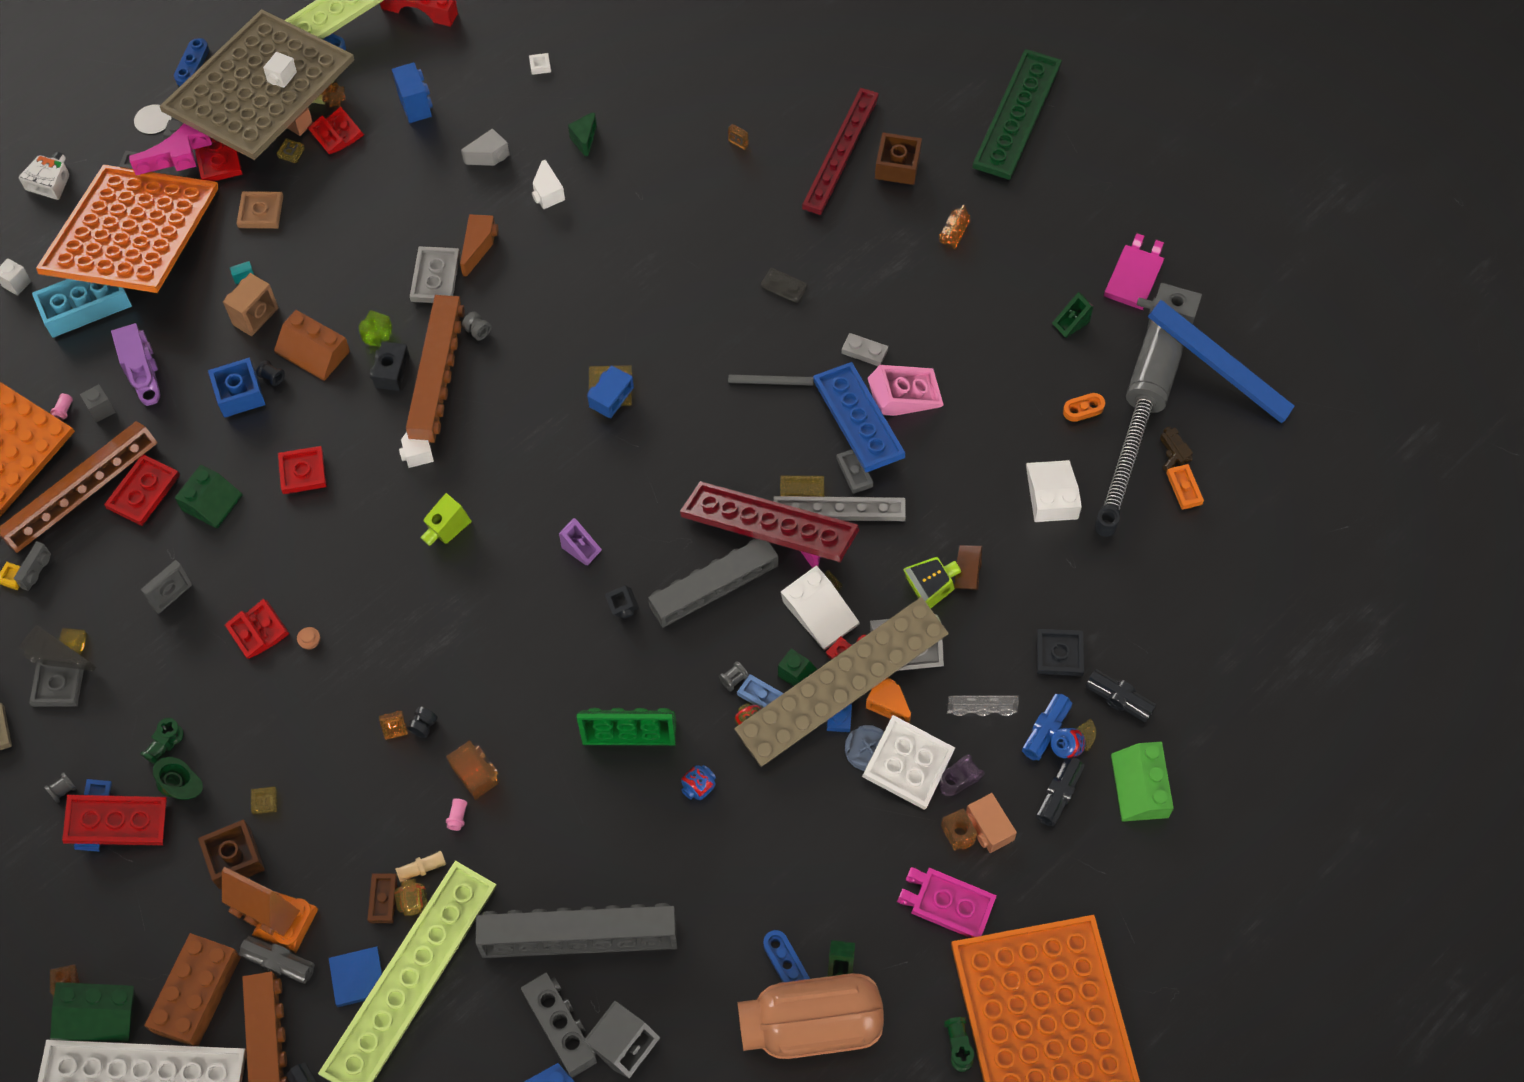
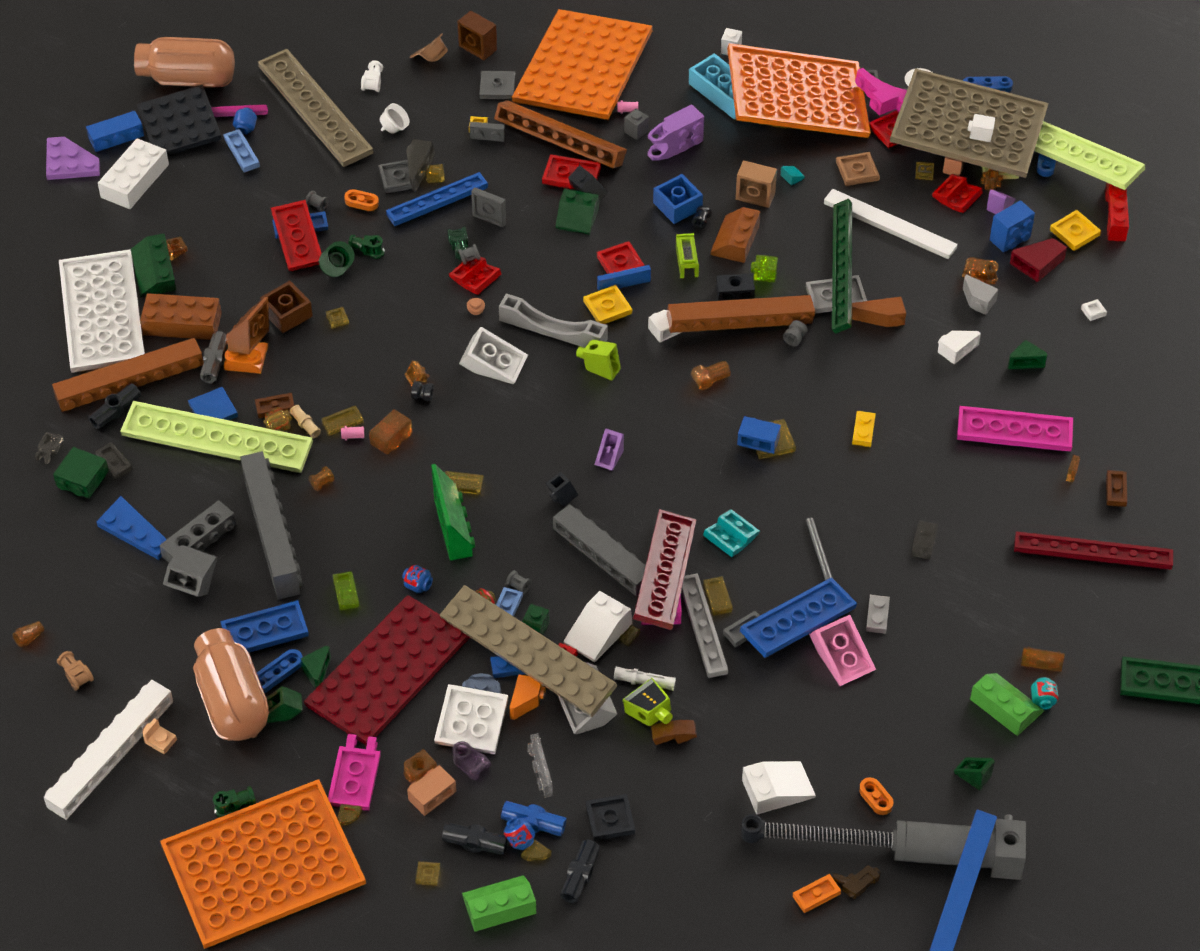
camera: 75 degrees right, 10 degrees down
white torso [18,152,69,200] -> none
reddish brown brick [875,133,922,185] -> none
dark pink tile [1104,233,1164,310] -> none
none -> blue plate [220,600,309,652]
none -> dark green slope [300,646,331,689]
none -> dark red plate [304,595,470,746]
none -> clear orange bush [309,466,334,491]
none -> clear yellow tile [321,405,364,436]
none -> clear neon green plate [332,571,359,610]
none -> clear yellow tile [337,804,362,826]
none -> orange plate [344,189,379,211]
none -> blue plate [386,172,488,226]
none -> clear yellow tile [416,861,440,886]
none -> clear yellow tile [445,471,484,494]
none -> clear green connector [447,226,468,260]
none -> dark grey bush [458,244,481,265]
none -> white slope [459,327,528,384]
none -> light grey arch [499,294,608,348]
none -> black slope [568,165,608,203]
none -> yellow plate [583,285,632,324]
none -> blue tile [597,265,651,291]
none -> white pin [614,666,676,691]
none -> lime window [676,233,699,278]
none -> clear orange piece [690,361,731,390]
none -> teal slope [703,510,760,557]
none -> white tile [824,189,957,259]
none -> dark green plate [832,198,852,334]
none -> yellow plate [852,411,876,447]
none -> dark pink plate [957,406,1073,452]
none -> clear orange piece [962,257,998,284]
none -> bright green slope [970,673,1044,736]
none -> medium lavender slope [987,189,1015,214]
none -> dark red slope [1010,238,1067,282]
none -> teal head [1031,677,1058,709]
none -> yellow plate [1050,210,1101,251]
none -> reddish brown plate [1106,470,1127,507]

